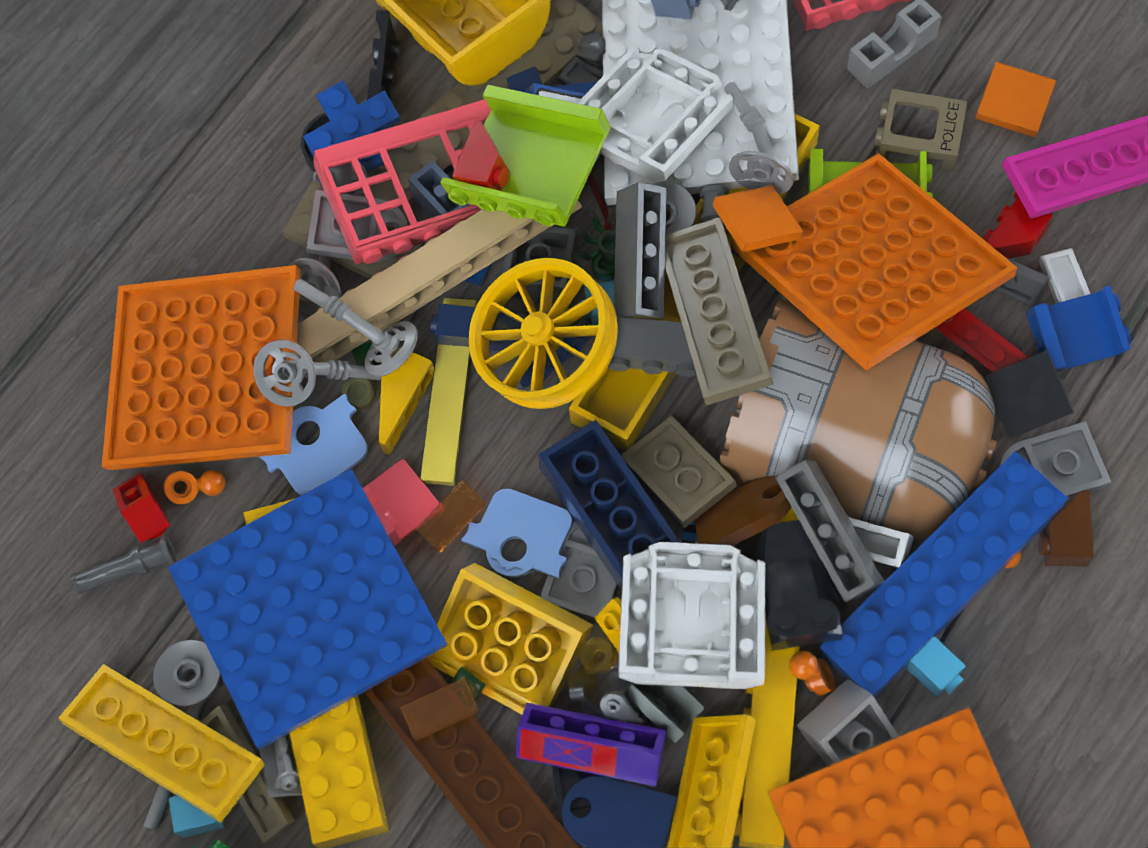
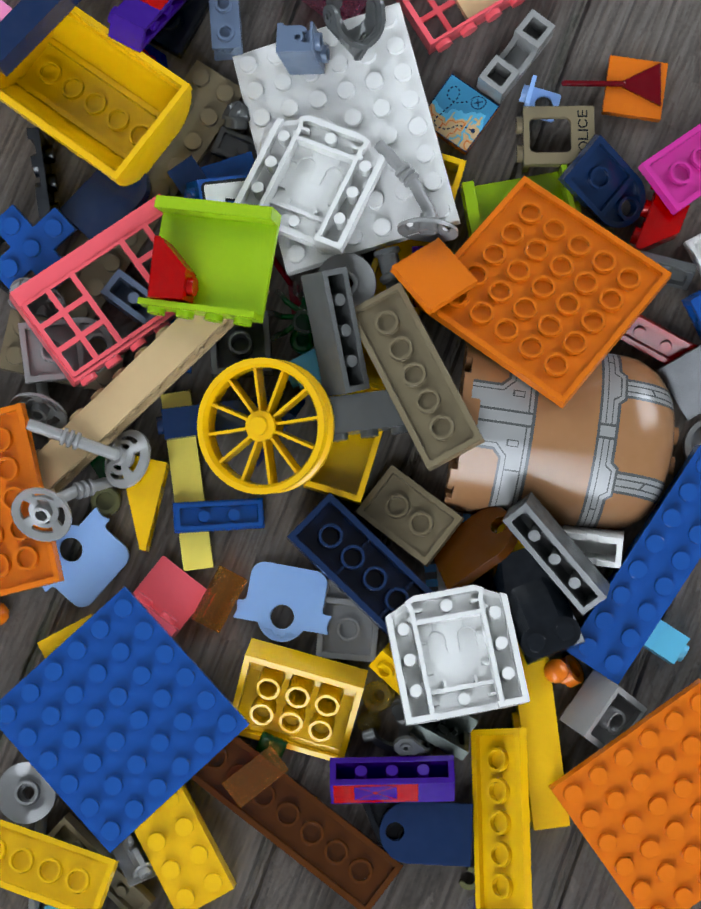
camera: 20 degrees left, 15 degrees up
none -> dark blue tile [59,169,151,239]
none -> blue tile [172,498,265,534]
none -> tile [428,74,500,156]
none -> light blue bracket [519,75,561,123]
none -> dark blue tile [558,135,646,228]
none -> dark red piece [561,63,661,106]

